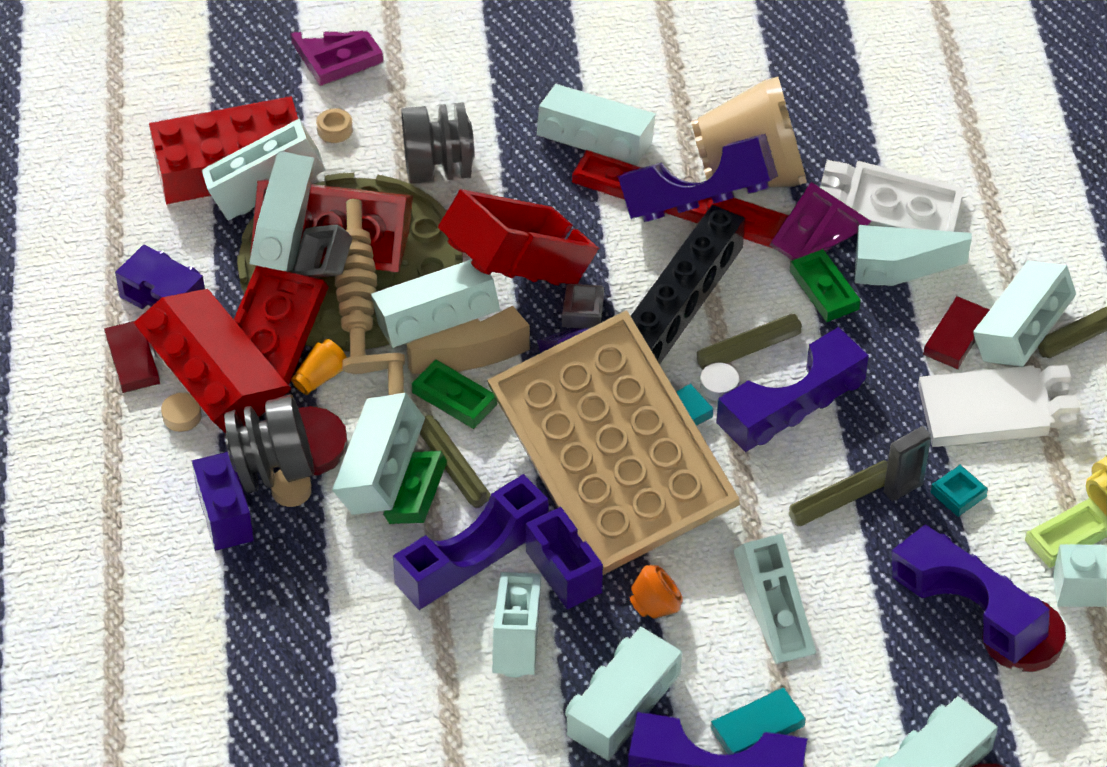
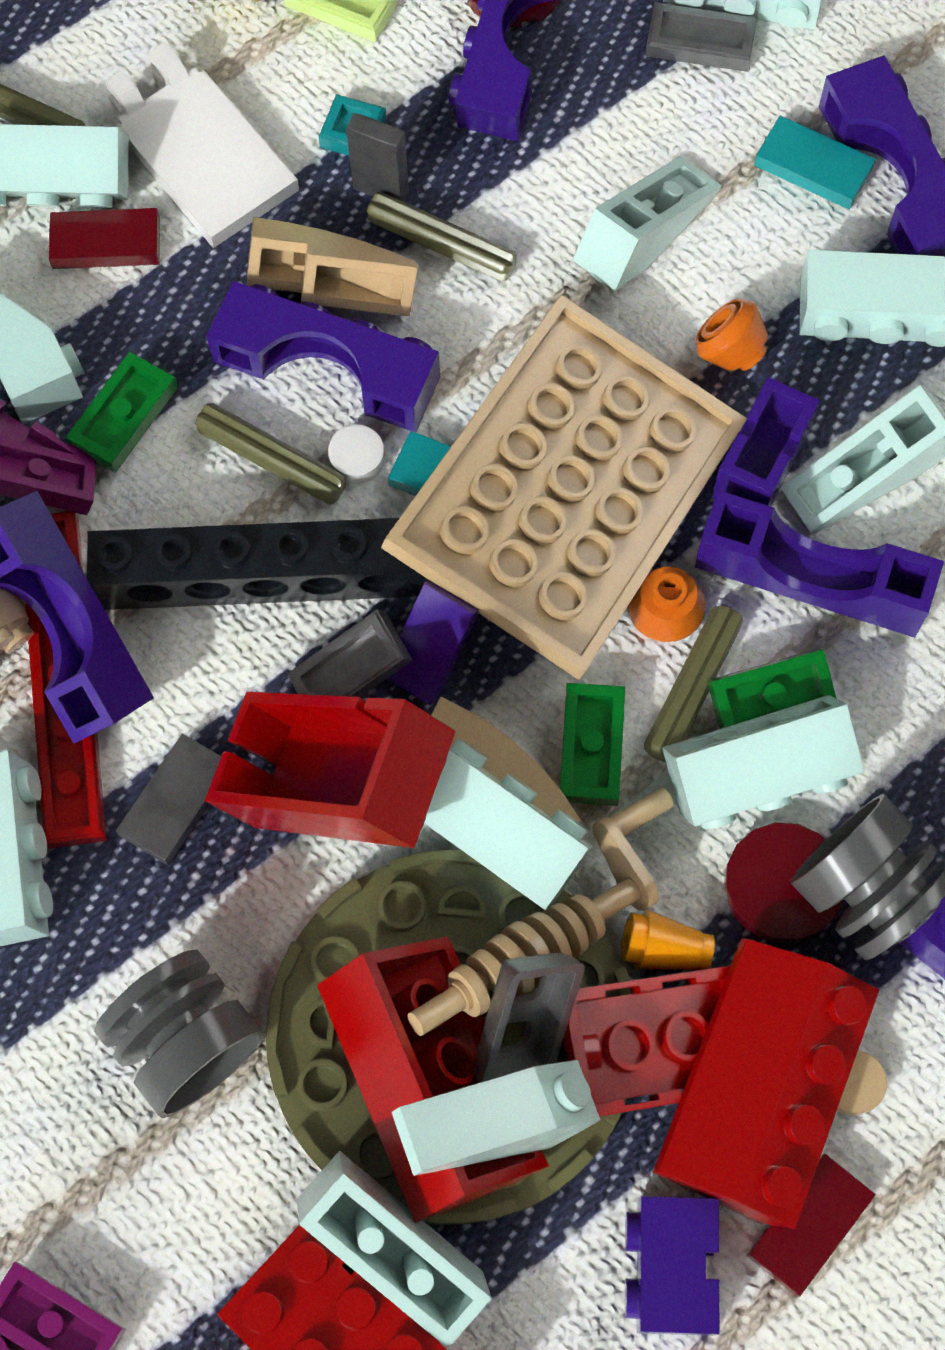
camera: 120 degrees left, 20 degrees up
tan tile [316,108,353,143] -> none
none -> flat silver tile [116,733,221,865]
none -> tan slope [247,217,418,316]
none -> orange cone [627,567,706,642]
none -> flat silver tile [645,2,757,72]

